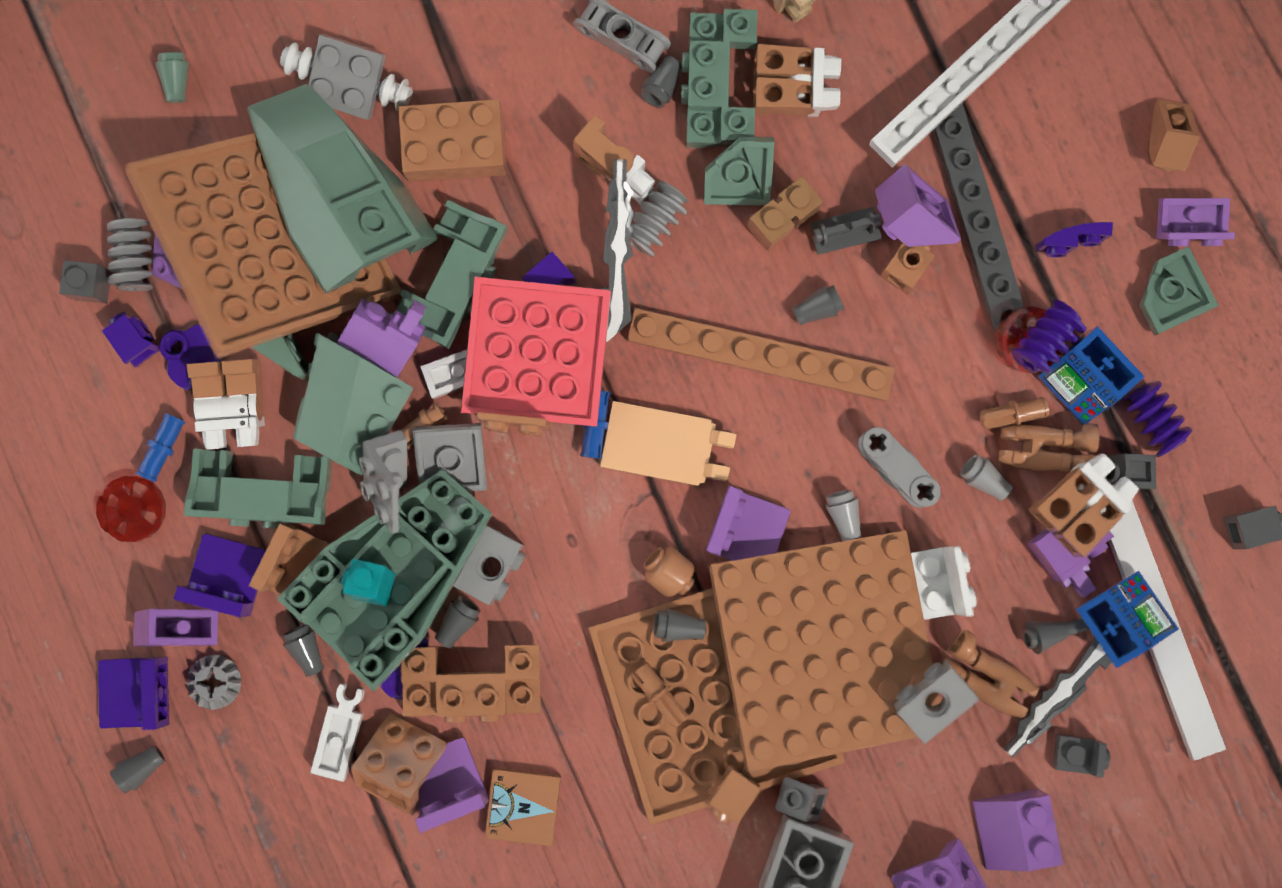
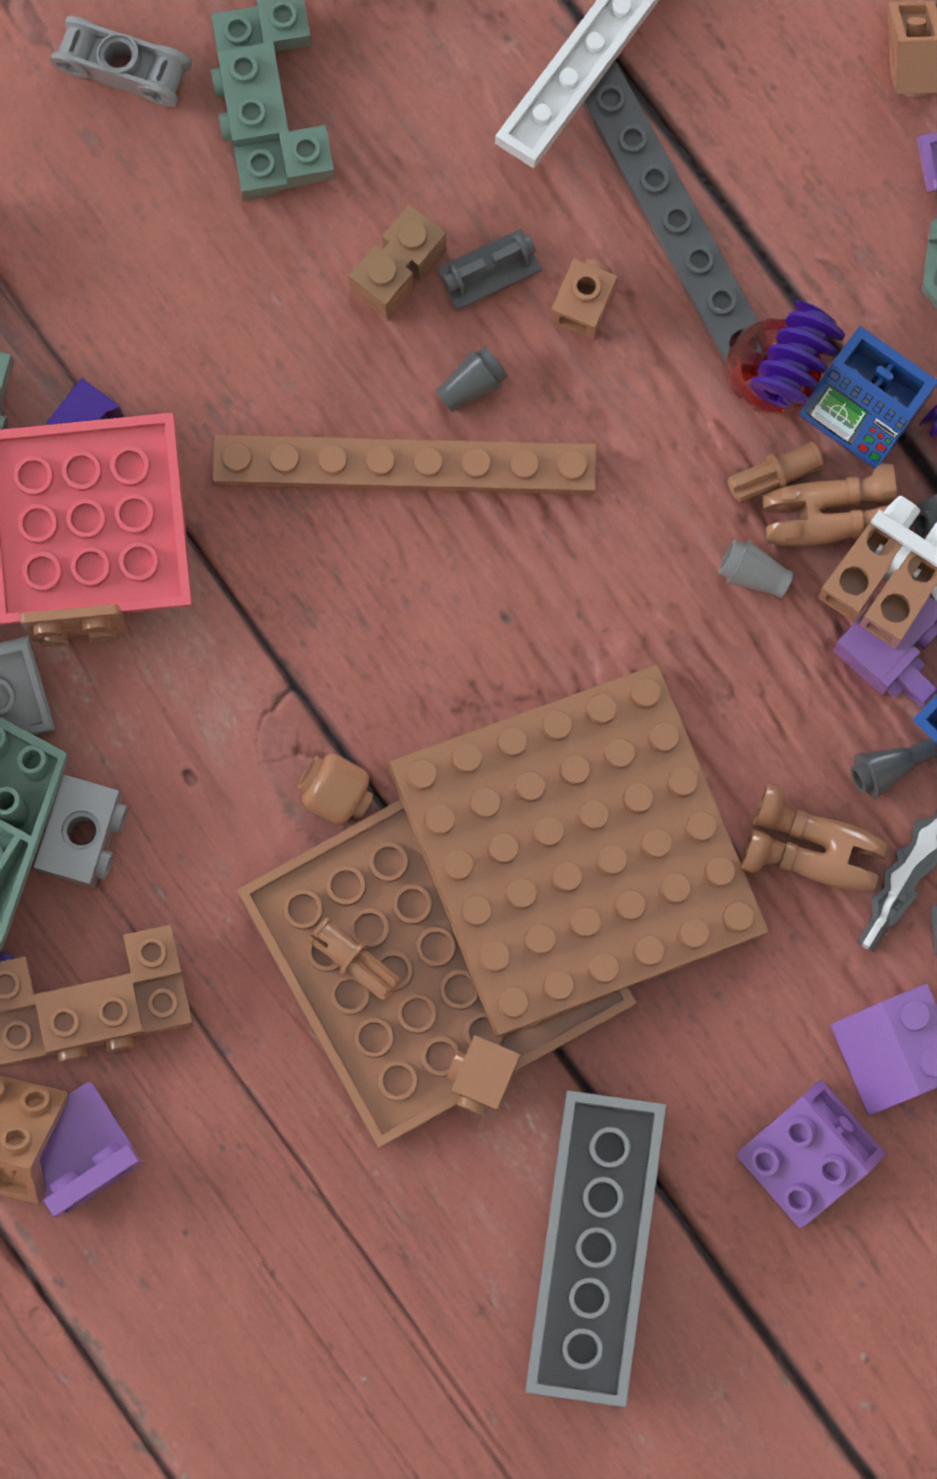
camera: 10 degrees left, 5 degrees down
dark grey cone [435,596,481,648] -> none
nougat tile [485,768,561,846] -> none
nougat hips [573,115,655,205] -> none
blue pin [580,390,610,459] -> none
light nougat tile [600,401,737,486] -> none
sword [602,159,635,342] -> none
light grey piece [628,180,689,257] -> none
dark grey cone [641,56,682,108] -> none
dark grey cone [654,608,706,642] -> none
sand green plate [704,137,774,206] -> none
medium lavender bracket [705,486,790,561] -> none
nougat hips [752,44,841,117] -> none
dark grey bracket [775,777,829,822] -> none
light grey cone [826,489,862,541] -> none
light grey piece [858,427,941,508] -> none
medium lavender slope [875,164,961,247] -> none
light grey brick [894,660,979,744] -> none
white bracket [911,546,976,620] -> none
dark purple slope [1035,222,1113,258] -> none

